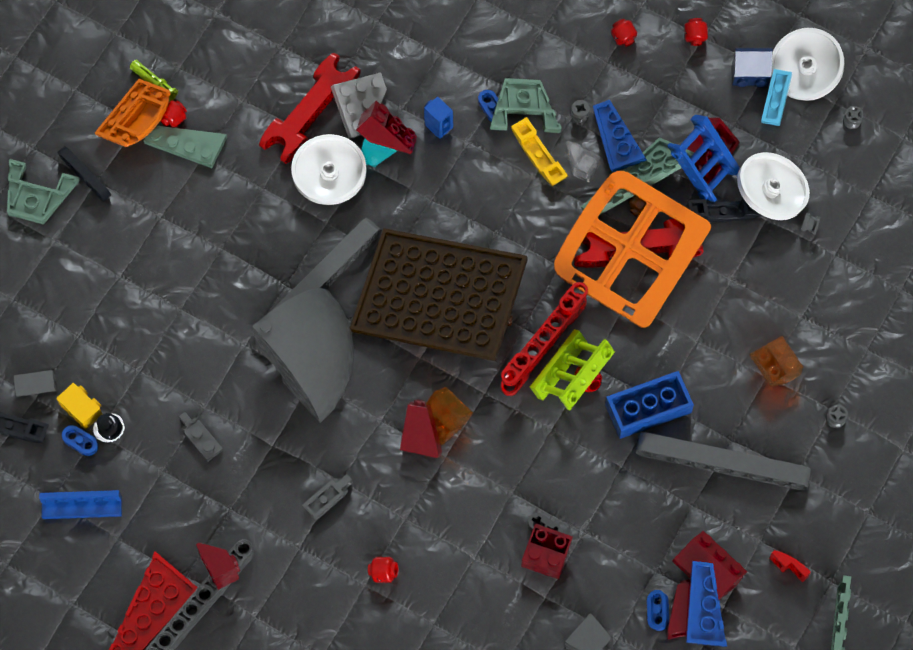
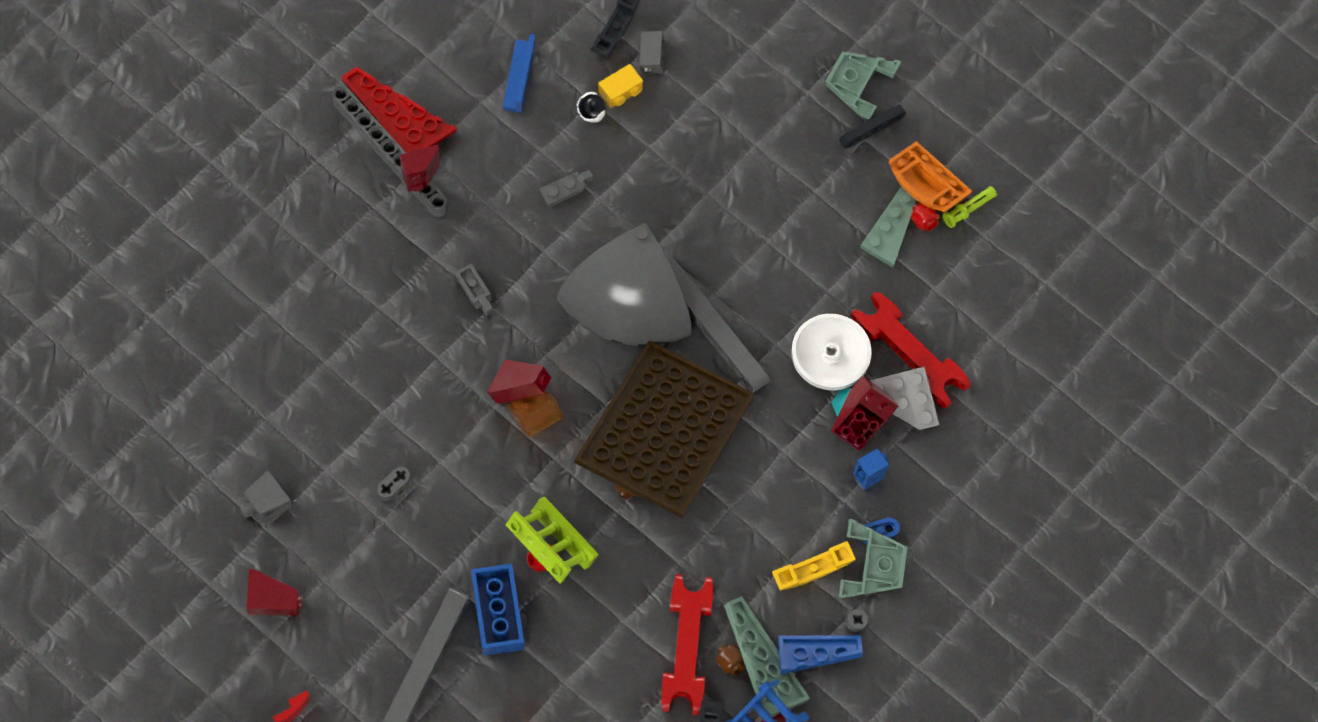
camera: 95 degrees right, 0 degrees up
blue plate [62,425,98,456] -> none
red head [368,557,399,583] -> none
red piece [501,282,588,396] -> none
dark red slope [521,524,573,580] -> none
orange window [554,171,711,328] -> none
clear slope [565,141,600,182] -> none
red head [611,18,638,47] -> none
blue plate [647,590,669,631] -> none
dark red slope [672,531,748,600] -> none
blue wing [686,561,727,647] -> none

